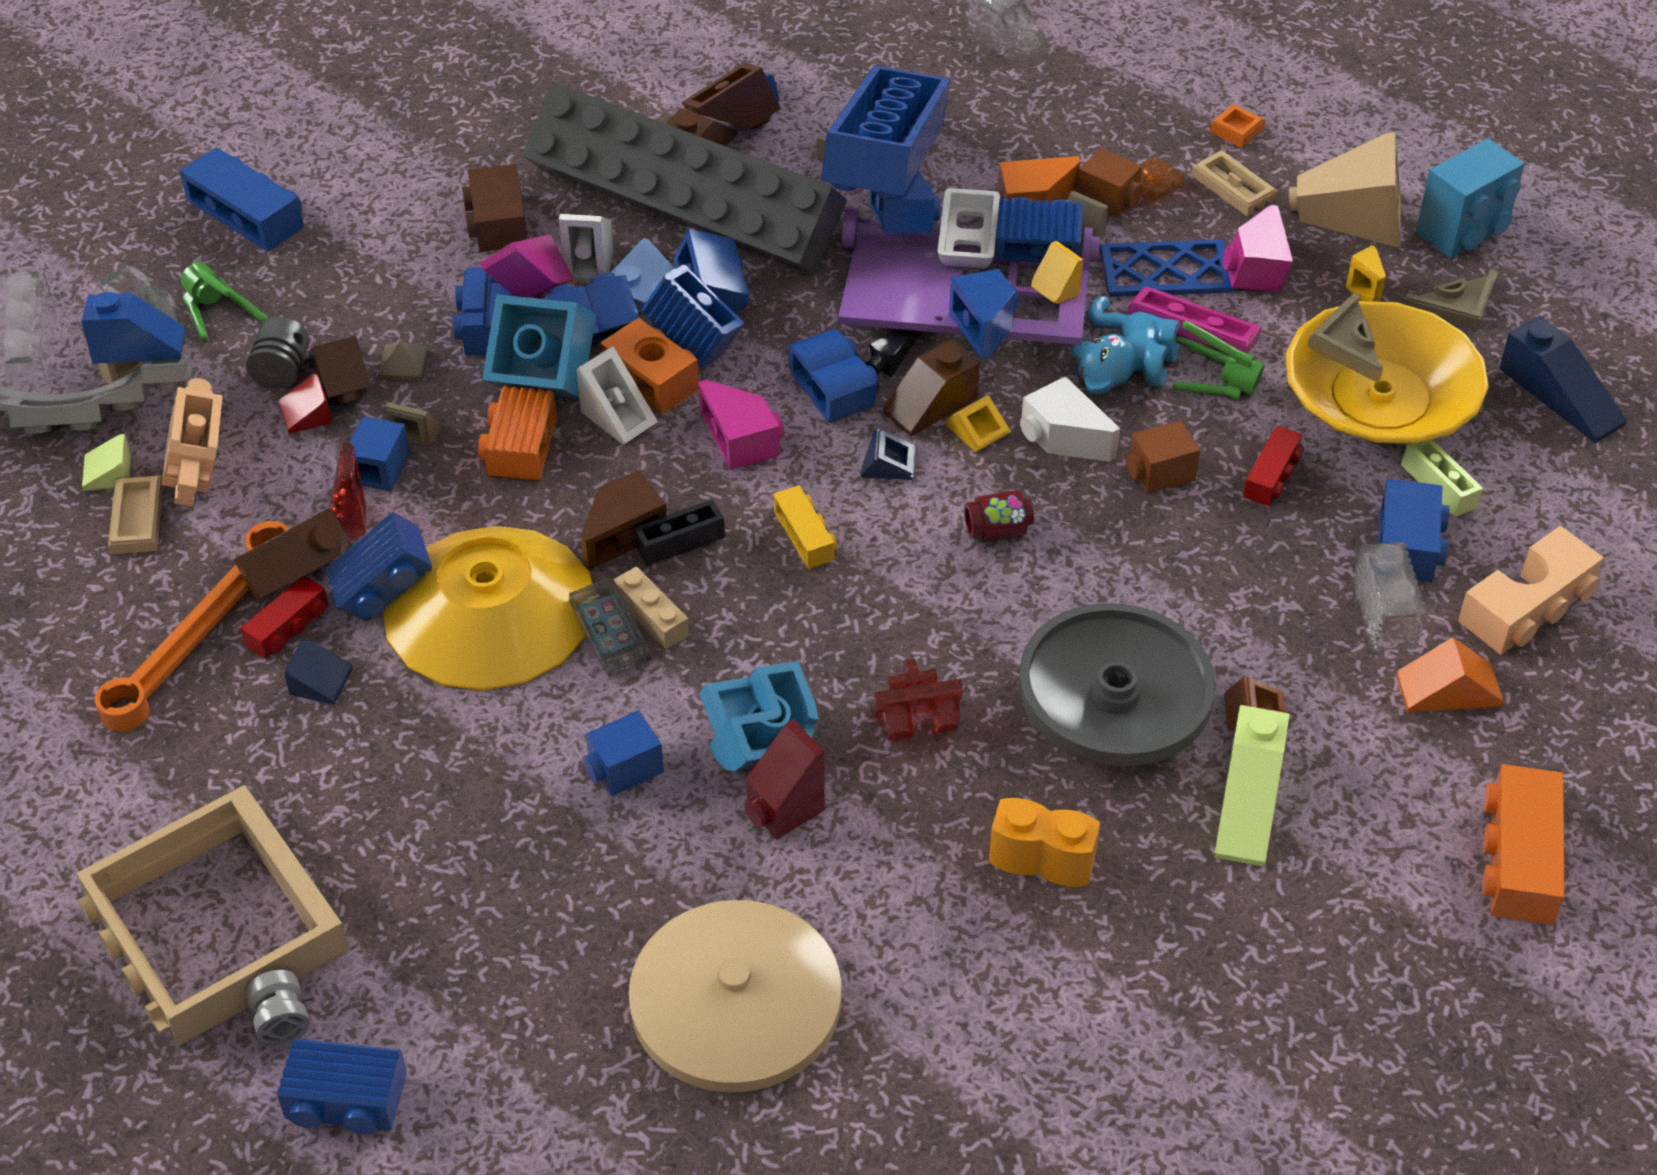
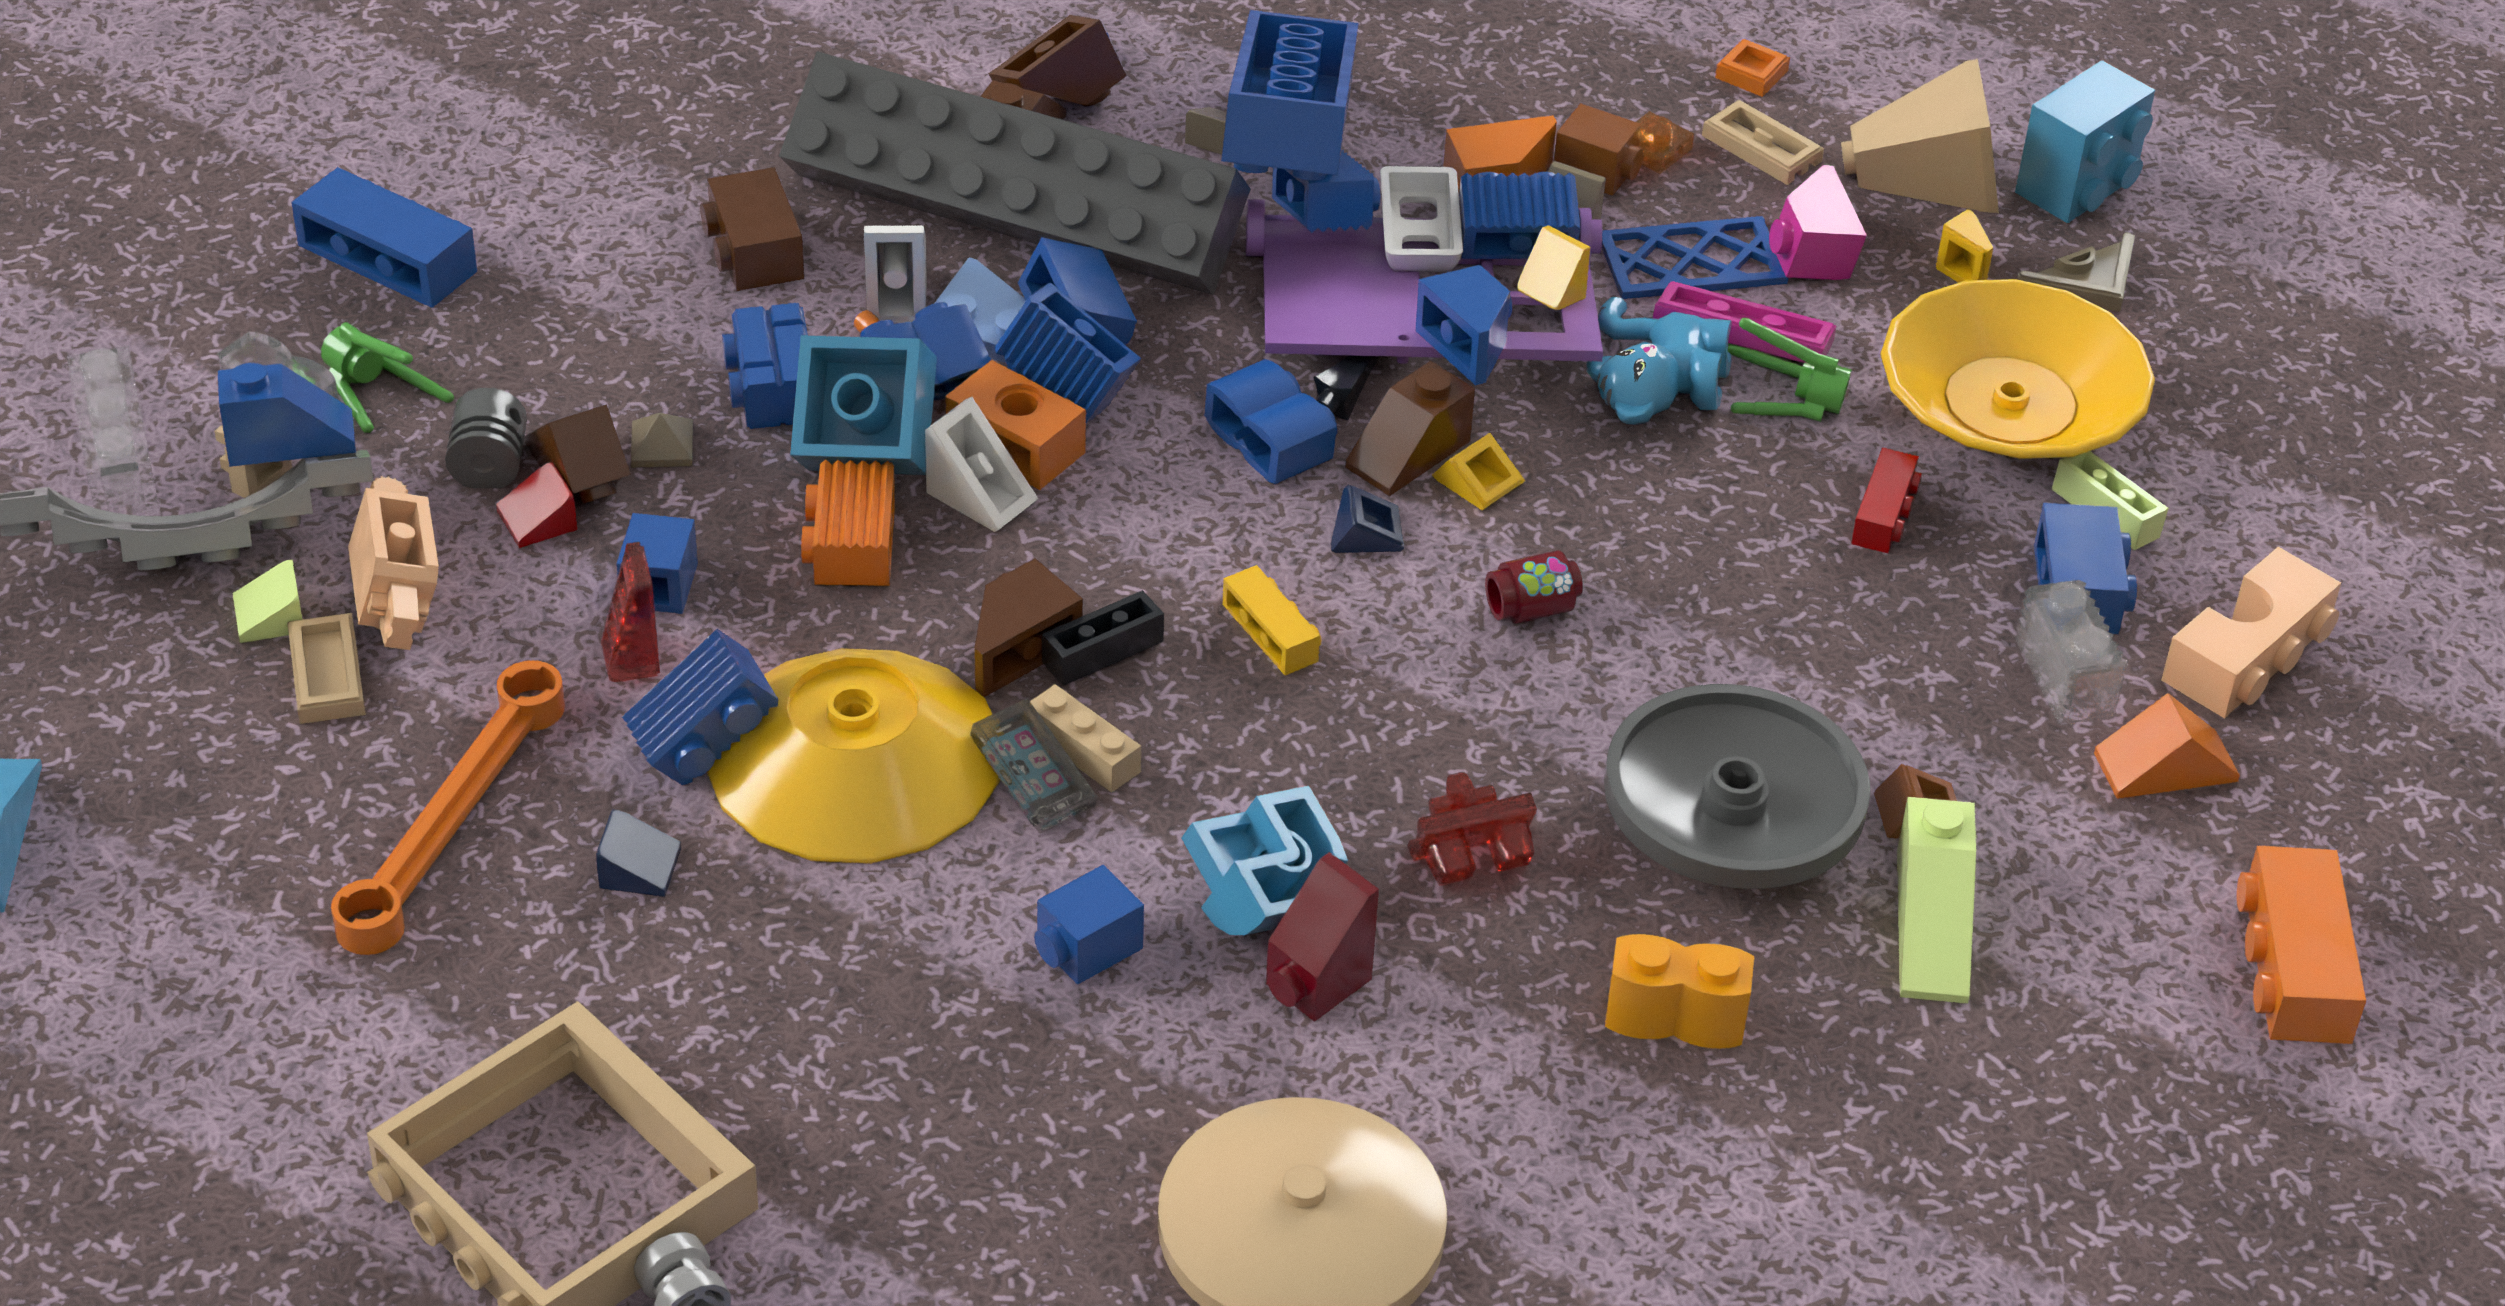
camera: 10 degrees left, 5 degrees down
reddish brown slope [233,507,352,600] -> none
red piece [240,575,329,659] -> none
dark tan slope [385,402,442,447] -> none
dark pink slope [479,234,574,299] -> none
dark pink slope [698,380,785,470] -> none
white slope [1020,376,1120,462] -> none
dark orange brick [1125,420,1200,494] -> none
dark tan tile [1308,293,1383,383] -> none
dark blue slope [1499,315,1627,443] -> none

